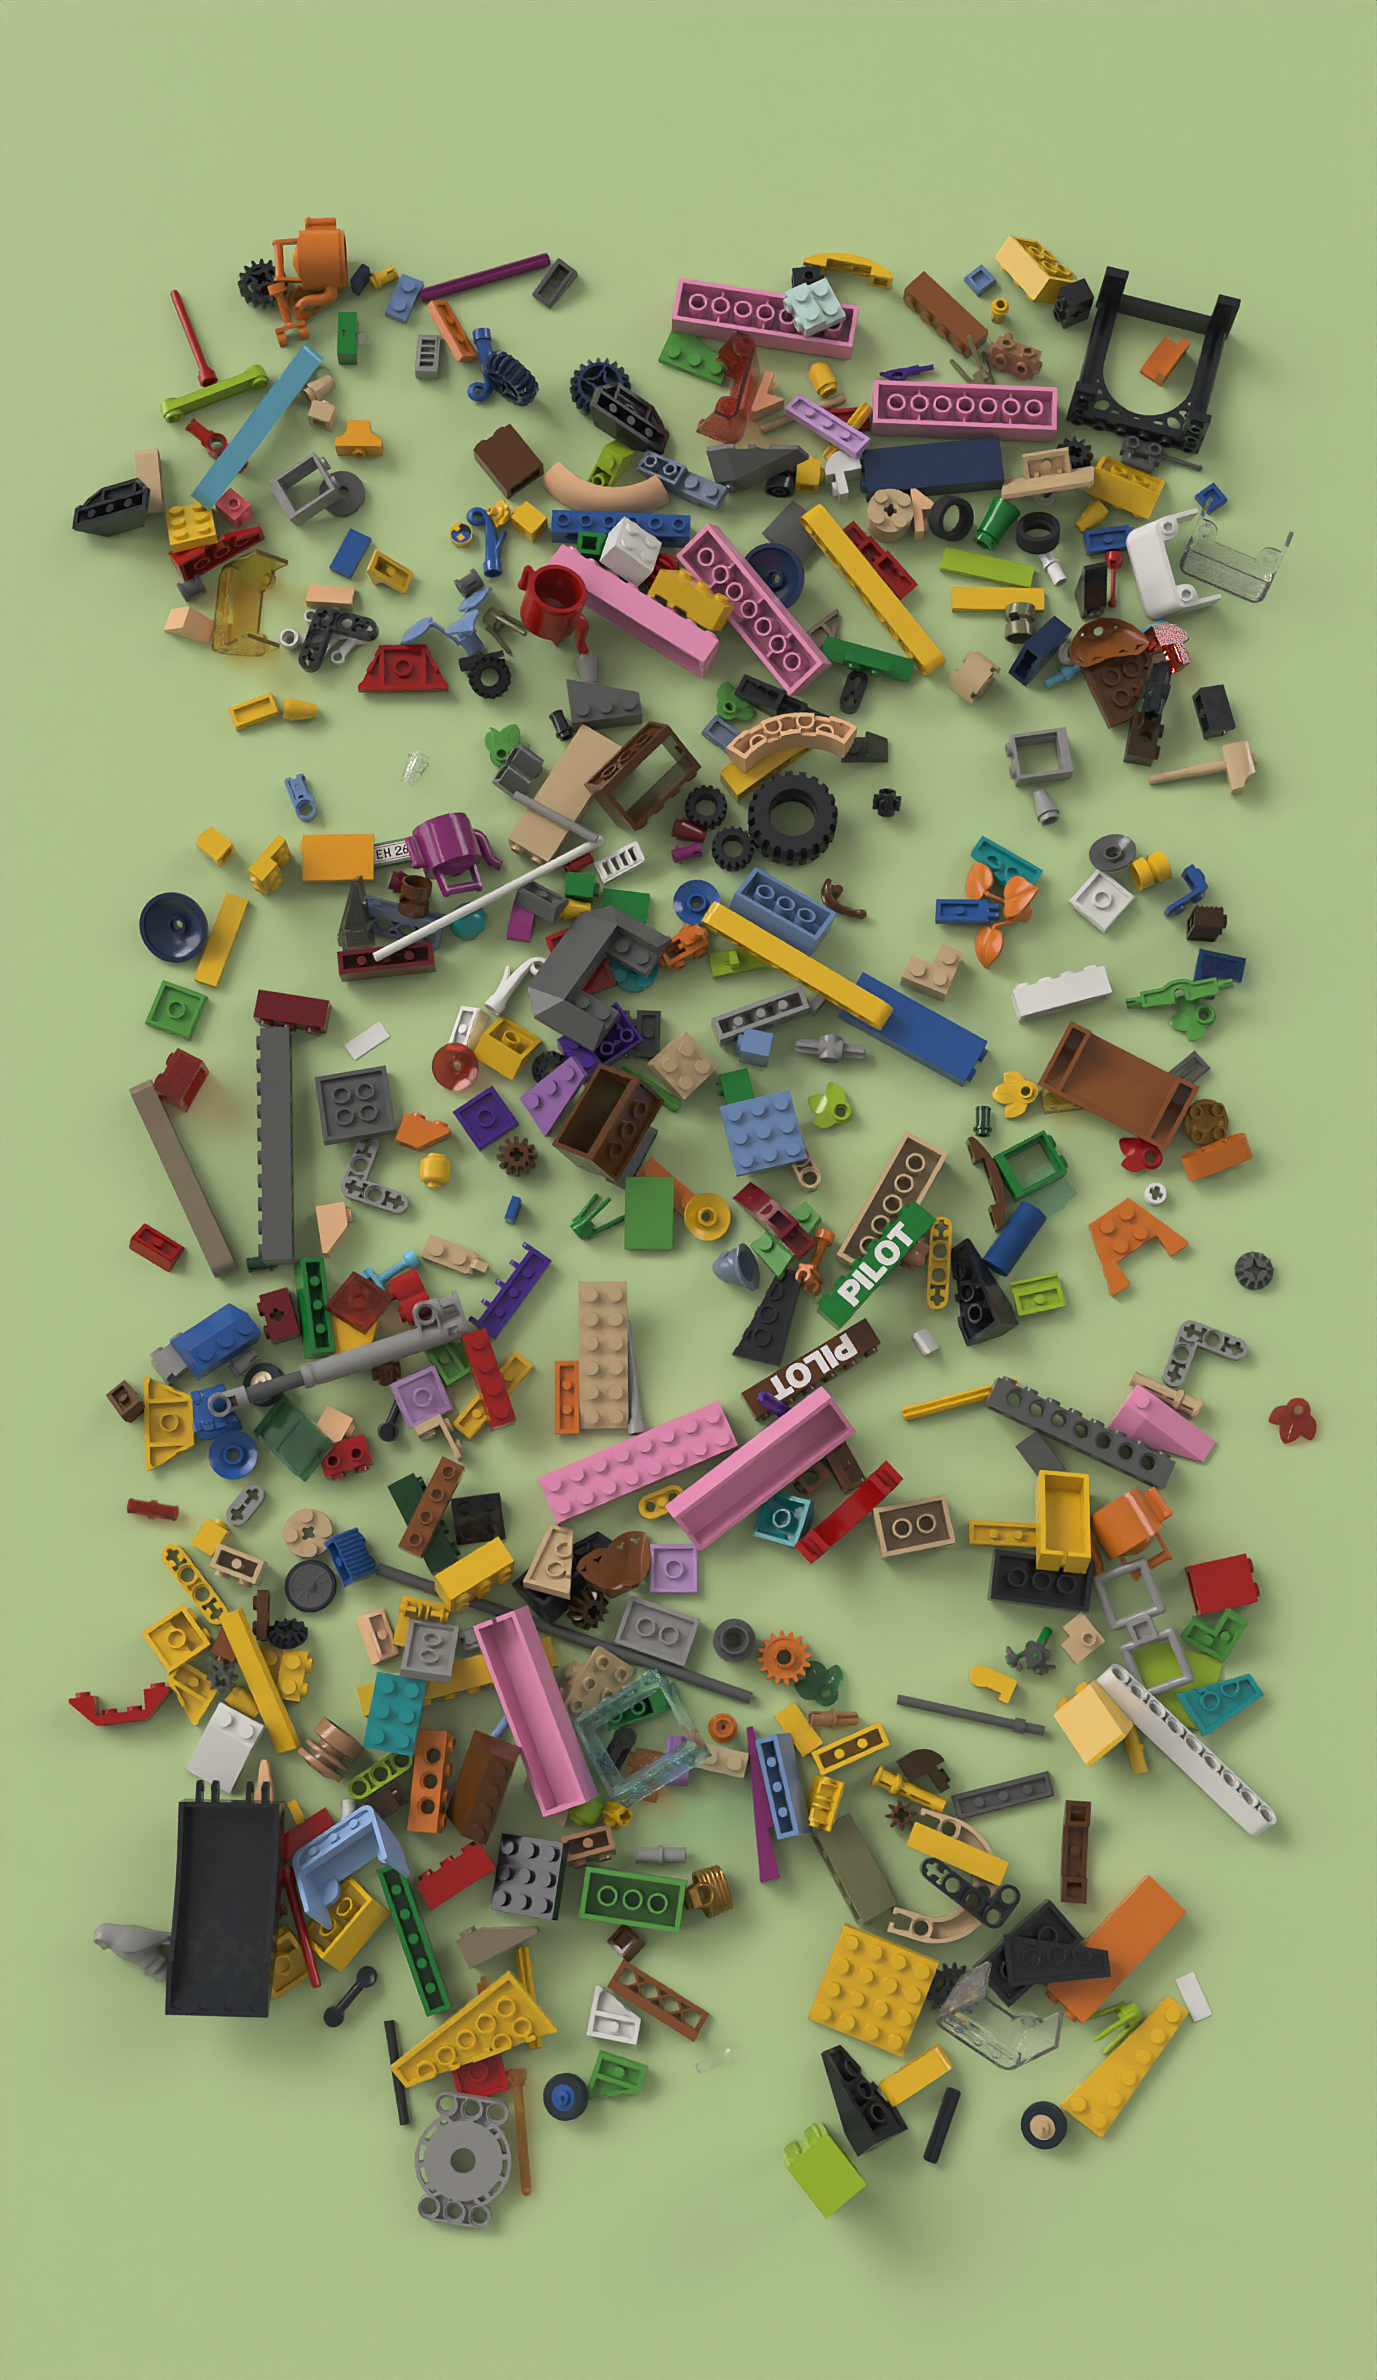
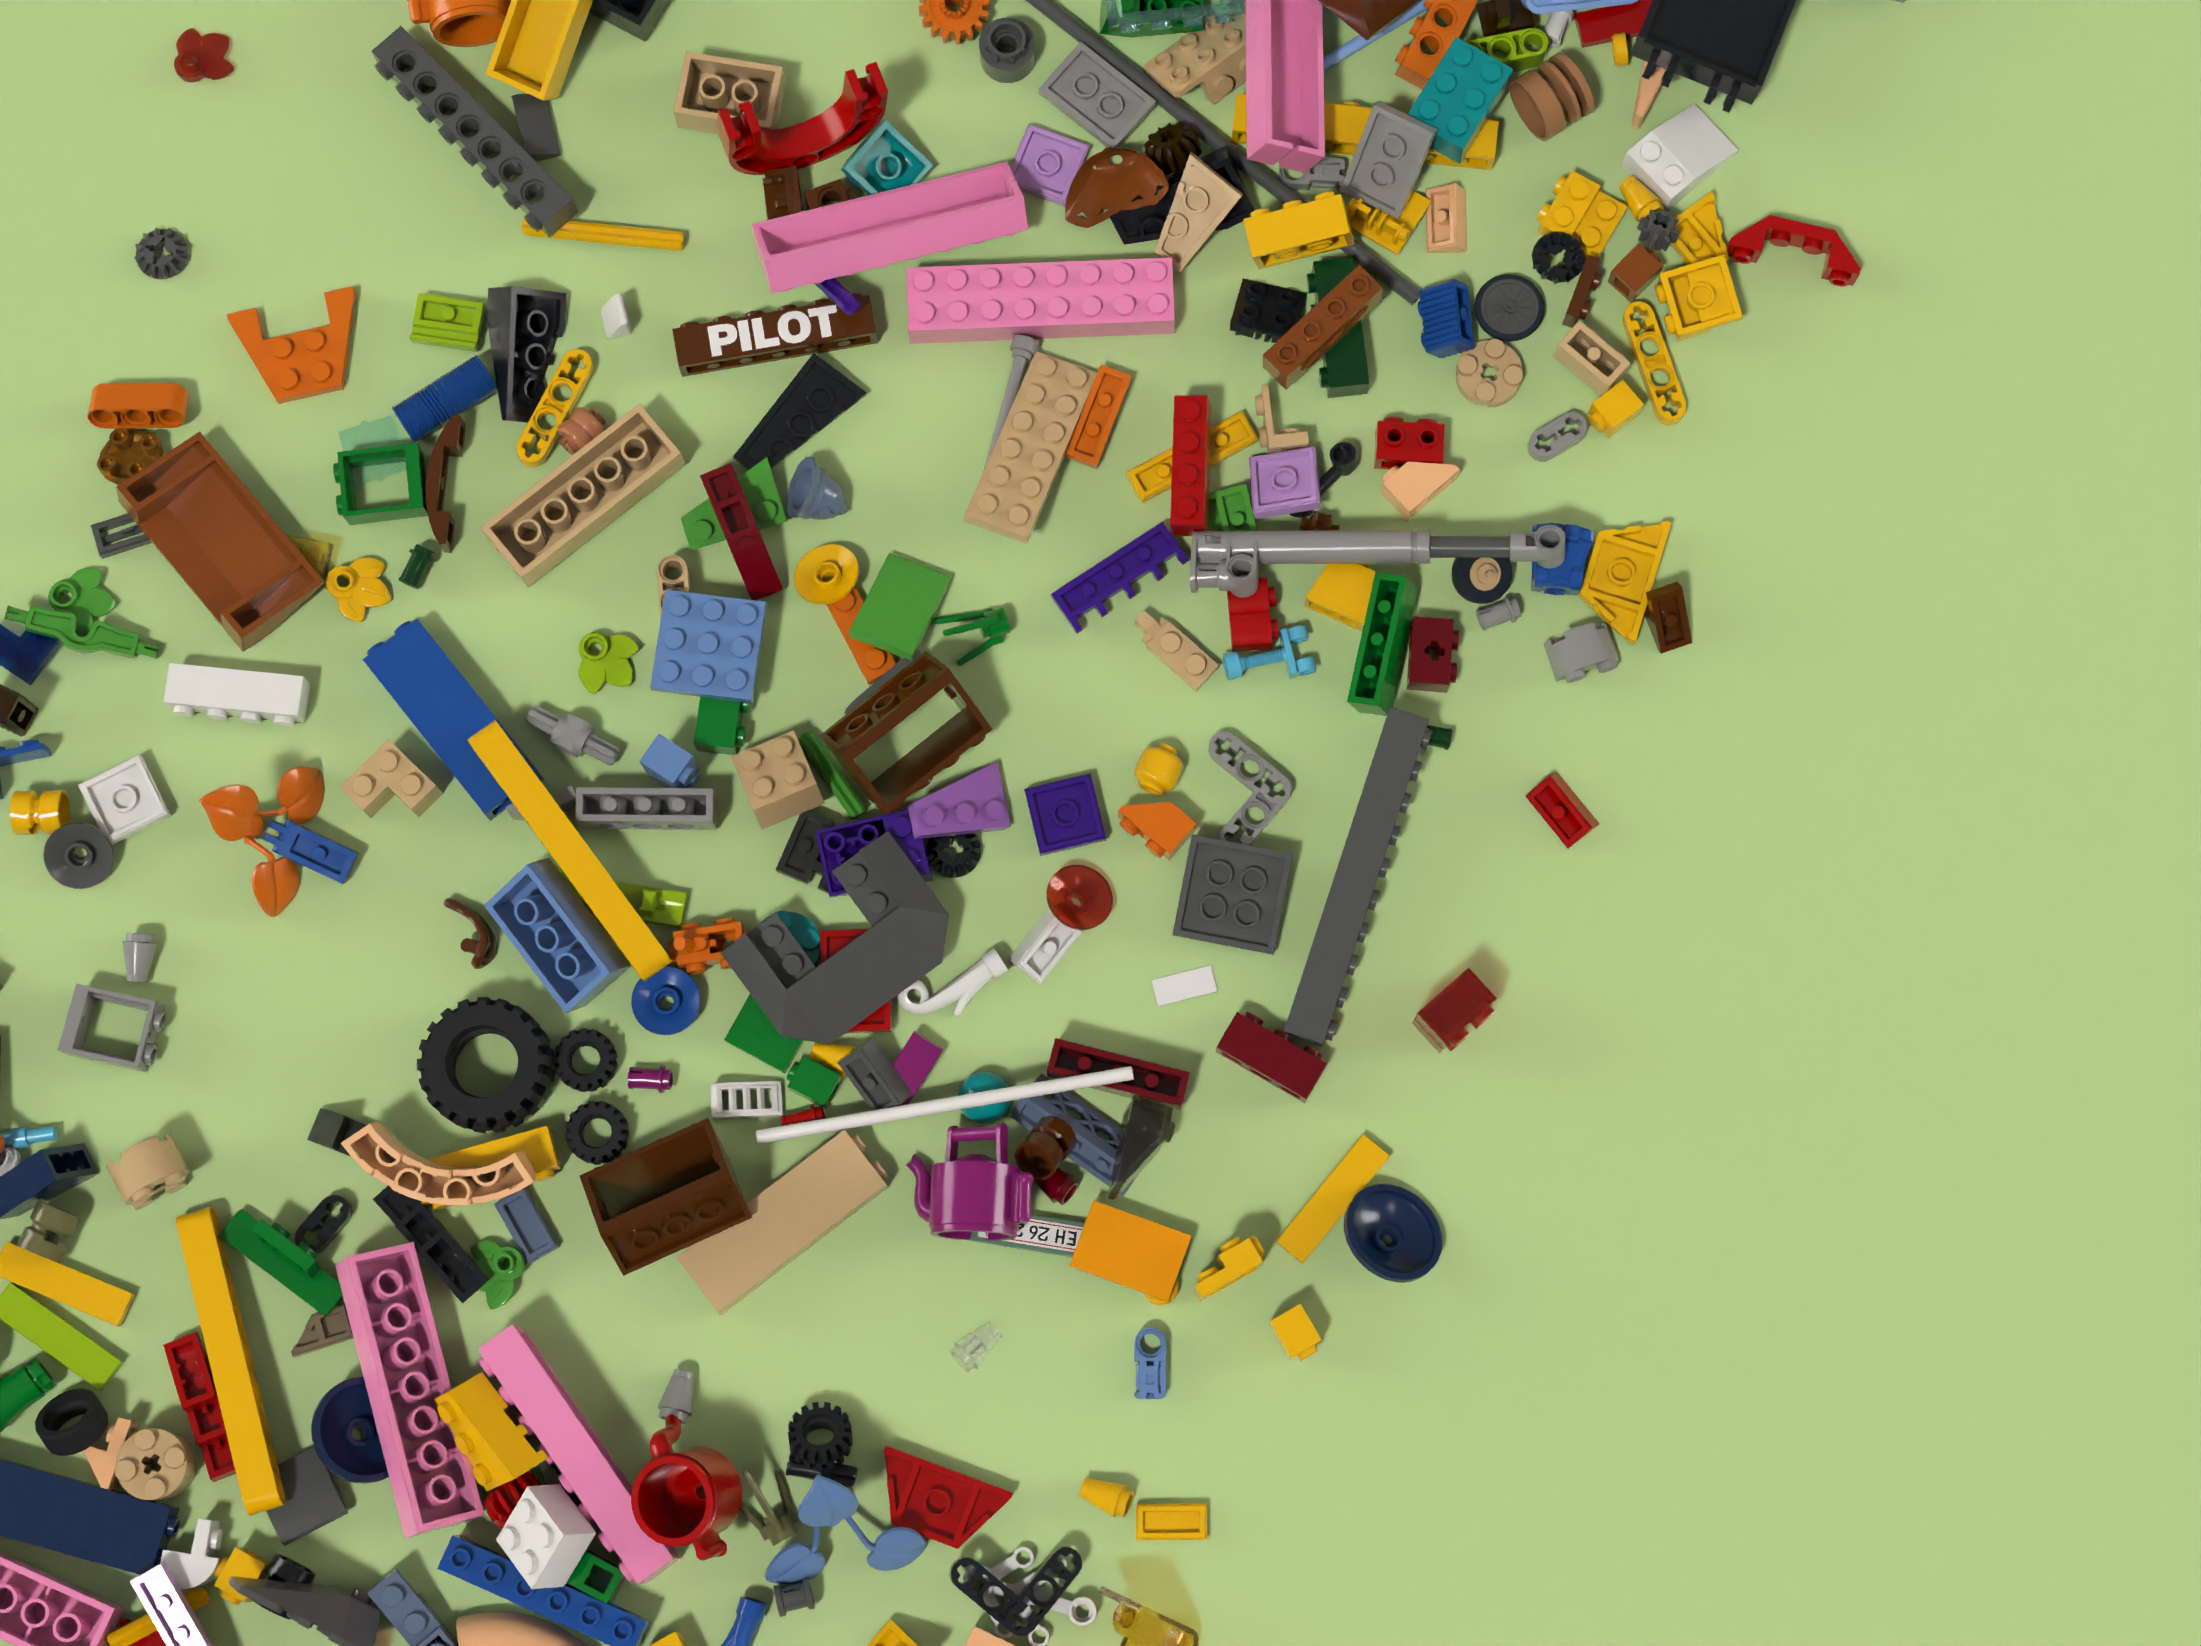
camera: 155 degrees left, 0 degrees up
clear red pin [127,1498,179,1521] -> none
dark tan beam [129,1079,238,1278] -> none
bright green tile [145,980,208,1041] -> none
blue slope [170,1303,262,1381] -> none
blue dish [208,1430,258,1480] -> none
yellow tile [219,1608,301,1753] -> none
clear green piece [253,1394,335,1482] -> none
light nougat slope [315,1202,353,1258] -> none
clear red plate [325,1271,394,1335] -> none
yellow slope [473,1015,542,1080] -> none
bright green plate [485,724,530,767] -> none
dark grey brick [492,744,544,798] -> none
reddish brown gear [497,1136,538,1177] -> none
blue tile [504,1196,522,1225] -> none
light grey bar [512,791,599,843] -> none
black pin [549,710,573,741] -> none
dark grey wedge [566,679,642,733] -> none
yellow plate [638,1485,684,1520] -> none
dark red cone [671,818,707,844] -> none
orange bar [795,1229,835,1297] -> none
green brick [817,1201,936,1331] -> none
black gear [872,788,901,817] -> none
yellow tile [968,1520,1036,1549] -> none
teal wing [970,835,1043,888] -> none
bright pink wedge [1107,1384,1216,1462] -> none
red plate [1119,1137,1163,1172] -> none
tan pin [1129,1371,1204,1419] -> none
white bush [1143,1183,1167,1206] -> none
light grey beam [1162,1320,1247,1388] -> none

